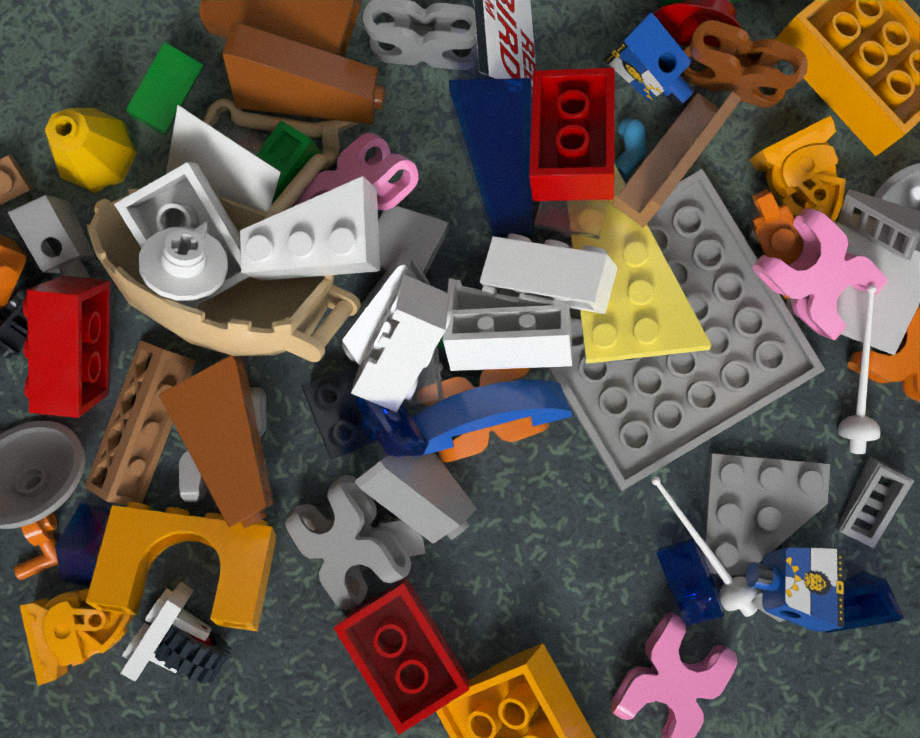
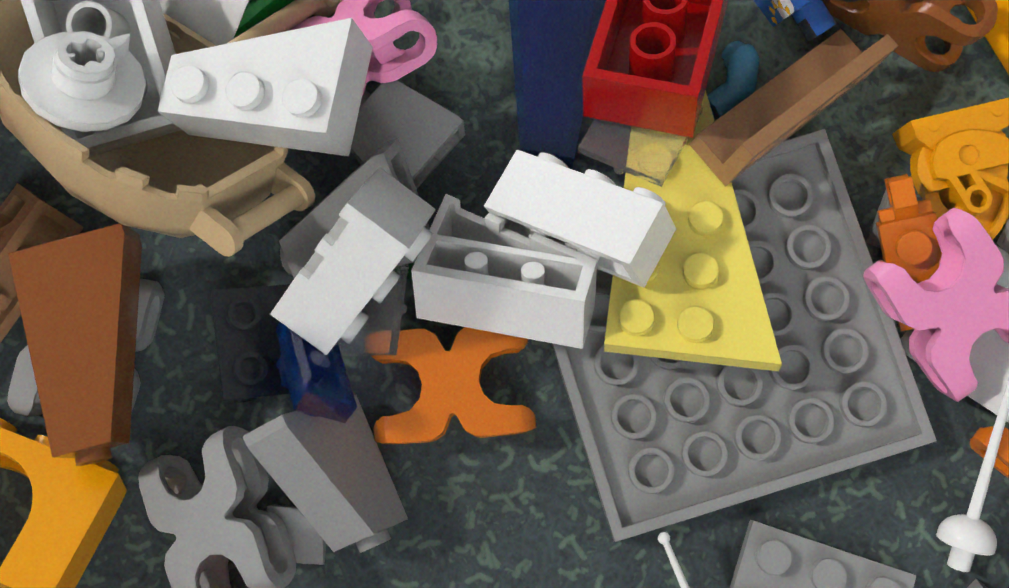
camera: 15 degrees right, 5 degrees down
blue slope [406,380,572,457] -> none

